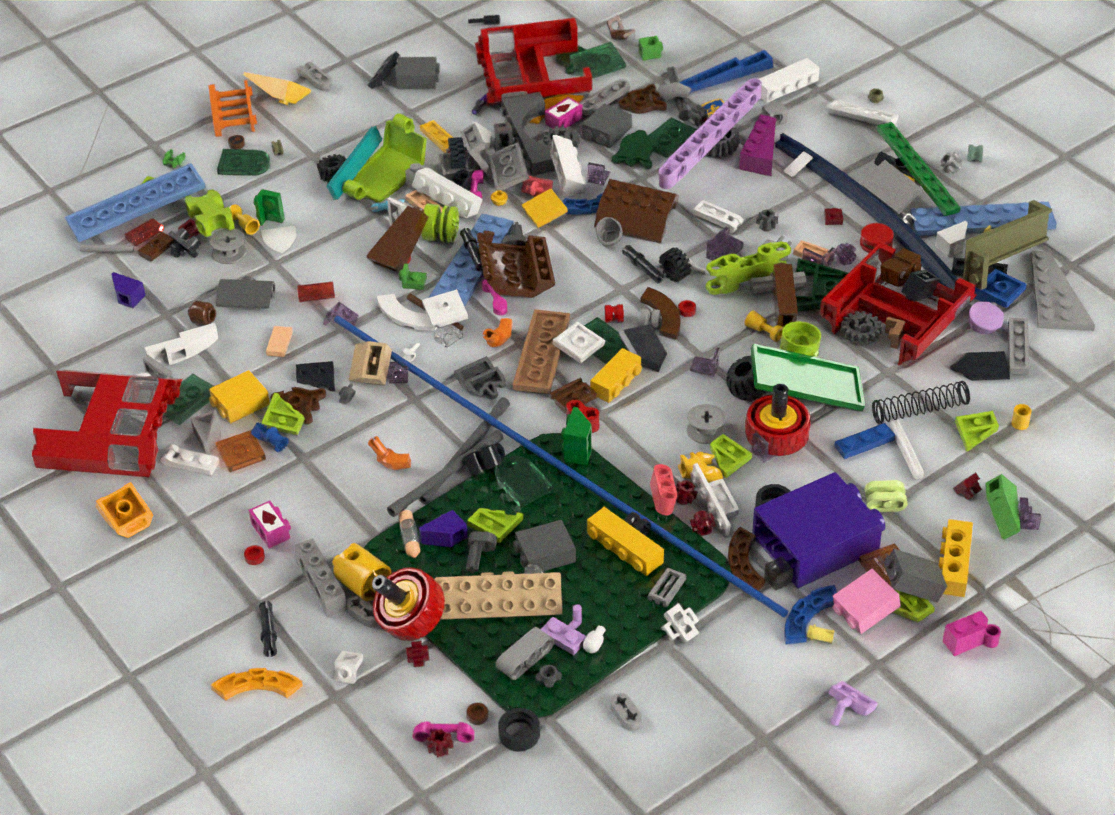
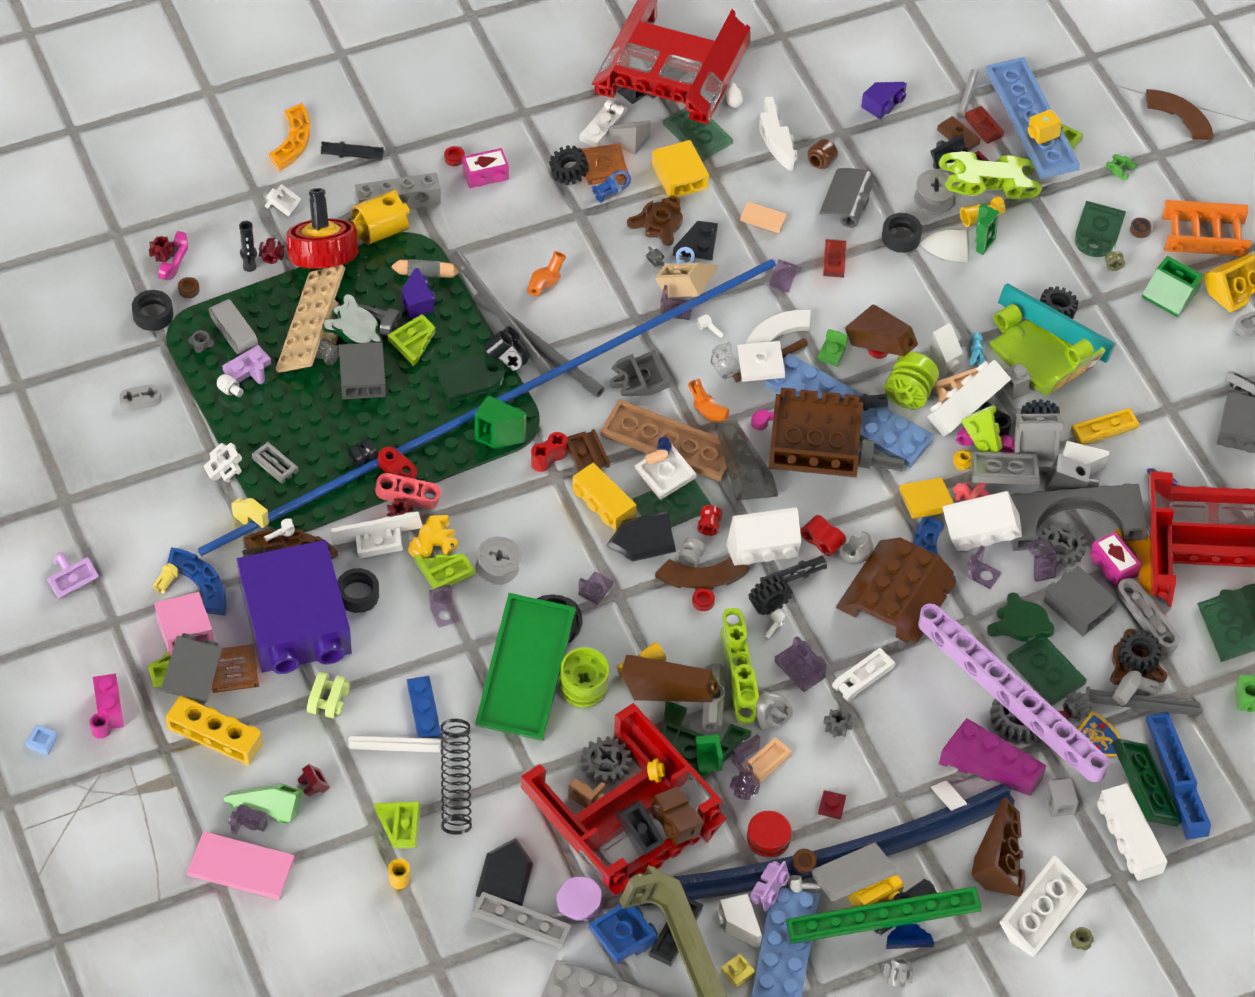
camera: 100 degrees right, 10 degrees up
light orange slope [95,482,153,538] -> none
light grey tile [143,355,173,381] -> none
lime wing [261,392,305,436] -> none
yellow brick [587,507,664,576] -> none
dark red gear [690,510,716,536] -> none
red wheel [745,383,811,456] -> none
none -> light blue tile [26,725,59,755]
none -> bright pink tile [187,831,295,900]
none -> light yellow tile [232,498,269,528]
none -> black pin [239,221,257,272]
none -> white hand [264,519,295,542]
none -> tile [322,294,383,344]
none -> red plate [377,447,417,479]
none -> black tyre [549,145,589,185]
none -> arm [645,437,672,466]
none -> yellow plate [647,758,665,782]
none -> light blue bush [676,247,695,264]
none -> green panel [695,734,723,773]
none -> clear smoke wedge [715,420,779,501]
none -> white slope [726,507,801,566]
none -> lavender hinge [750,861,789,912]
none -> reddish brown tile [791,848,817,874]
none -> red axle [800,515,847,557]
none -> black tyre [882,213,922,253]
none -> lime wing [961,405,1003,452]
none -> reddish brown wedge [971,797,1025,897]
none -> clear purple bracket [1025,538,1056,582]
none -> yellow brick [1028,109,1061,145]
none -> dark green tile [1112,738,1182,827]
none -> black tyre [1118,630,1162,675]
none -> slope [1142,255,1204,317]
none -> reddish brown tile [1145,89,1214,140]

